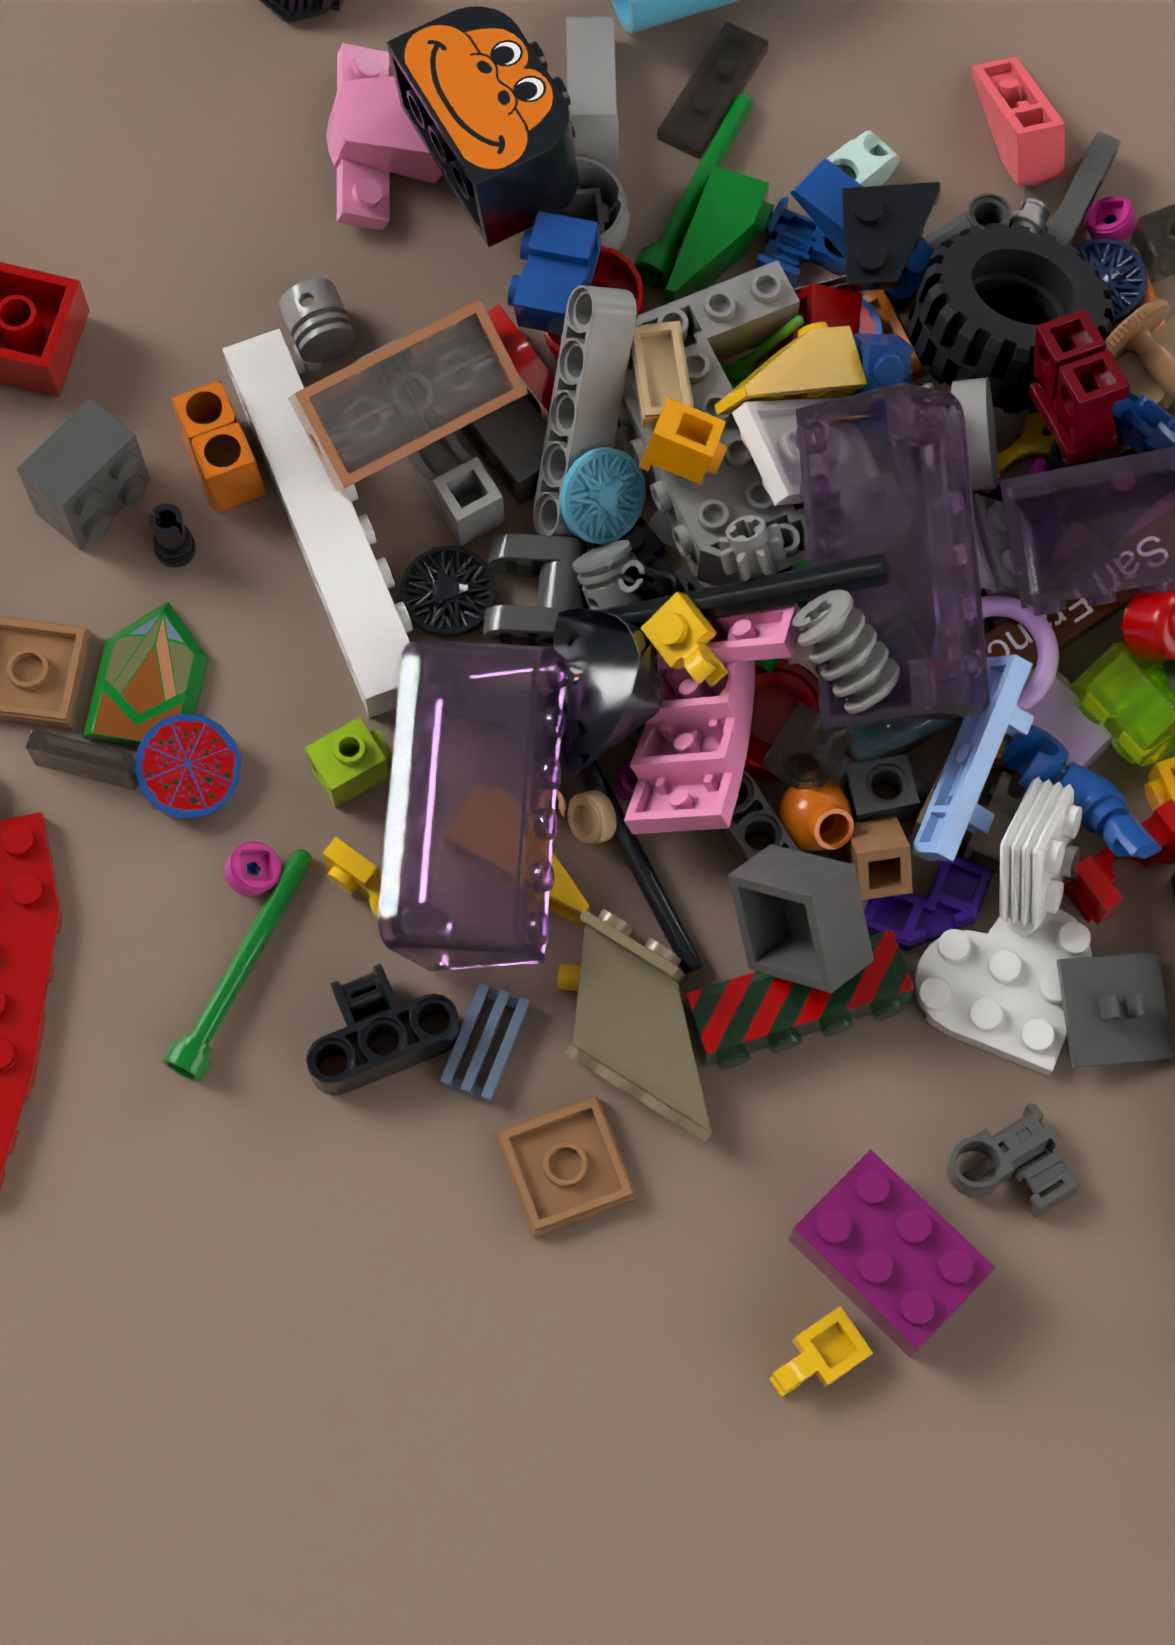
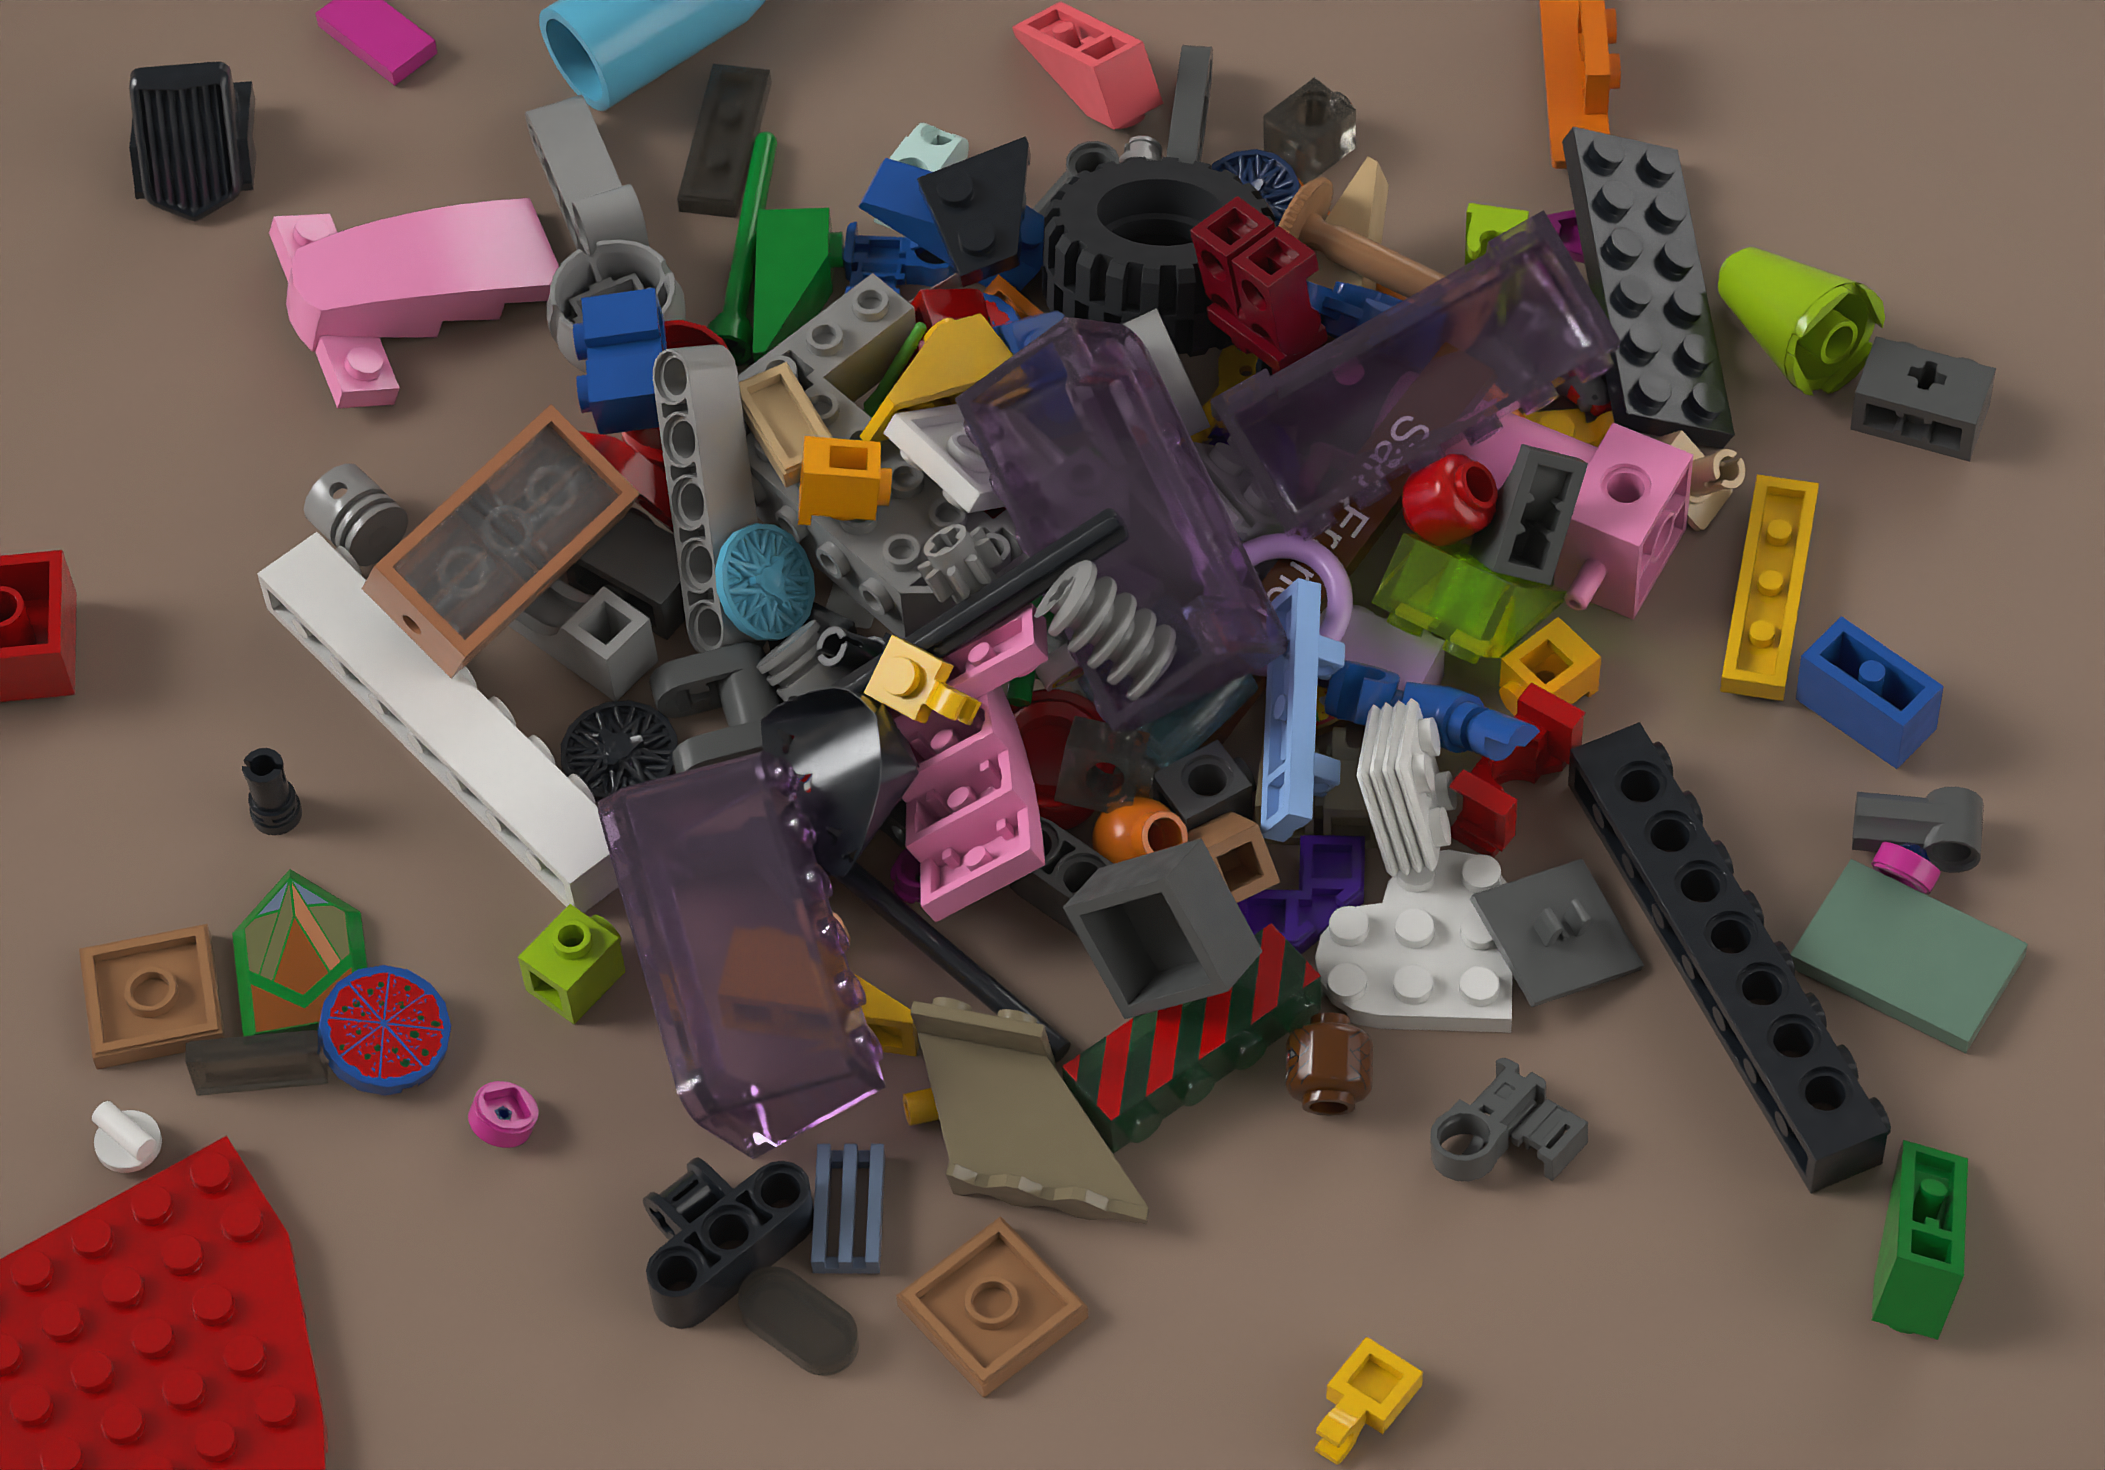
camera: 15 degrees left, 15 degrees down
dark grey piece [17,398,150,550] -> none
green piece [162,849,312,1082] -> none
orange piece [172,380,267,511] -> none
yellow plate [322,837,411,925] -> none
brick [386,6,579,248] -> none
tan tile [567,790,617,846] -> none
magenta brick [788,1149,995,1358] -> none
dark pink tile [1085,196,1137,241] -> none
none -> clear smoke tile [738,1266,859,1375]
none -> reddish brown head [1286,1012,1373,1116]

